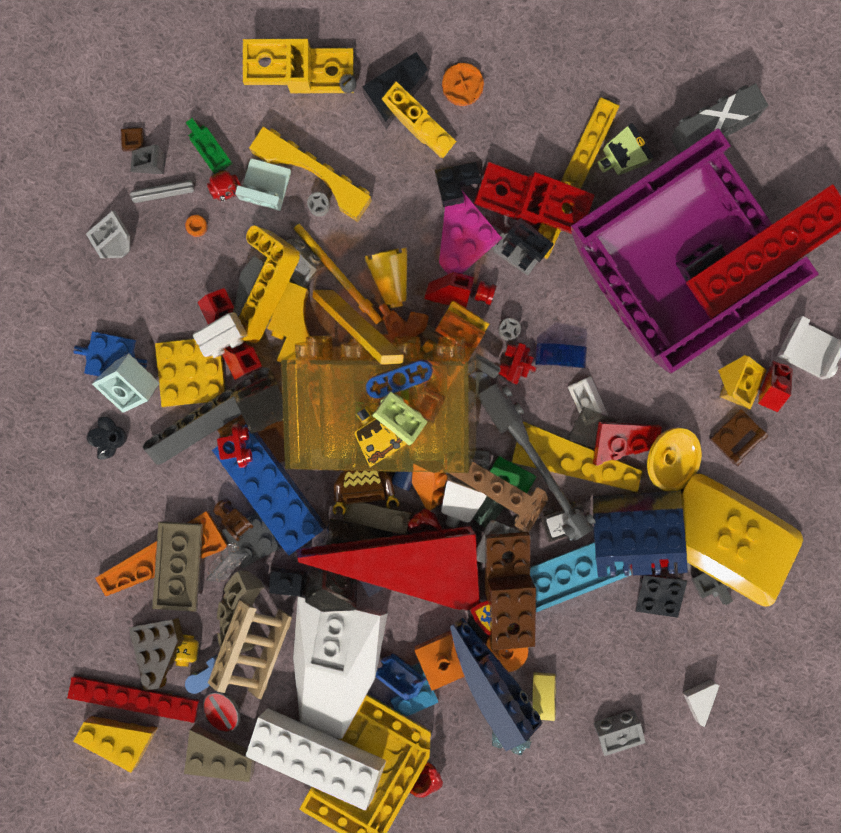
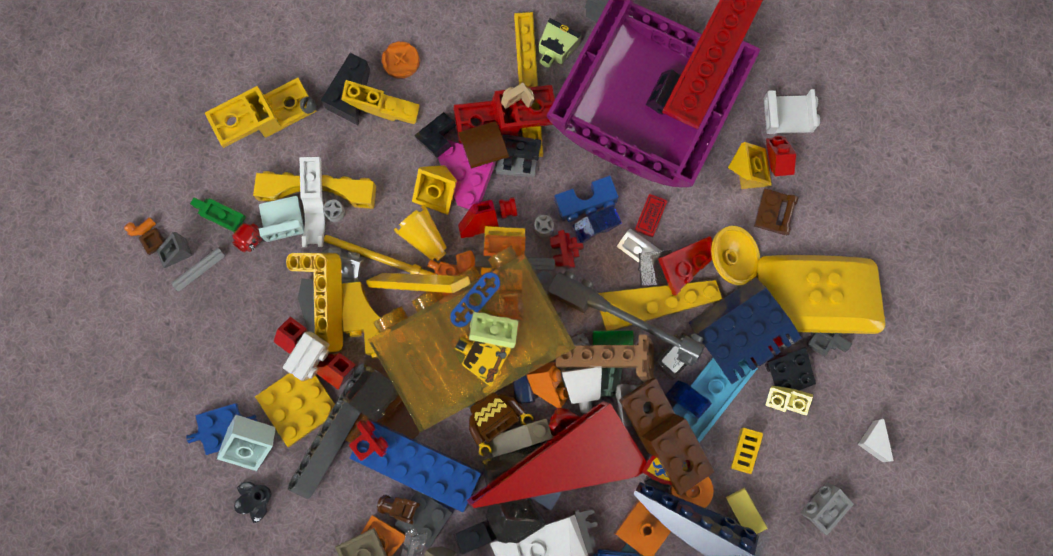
camera: 30 degrees left, 10 degrees down
light grey slope [86,211,130,258] -> none
orange tile [185,215,208,237] -> none
none -> orange arm [124,217,156,236]
none -> white piece [300,157,325,247]
none -> yellow slope [412,165,457,215]
none -> reddish brown slope [458,121,509,169]
none -> tan bracket [501,83,534,109]
none -> blue arch [554,176,619,222]
none -> light grey plate [574,510,597,553]
none -> red tile [634,194,667,238]
none -> clear blue slope [665,380,712,419]
none -> yellow slope [731,428,763,474]
none -> light yellow slope [765,386,813,416]

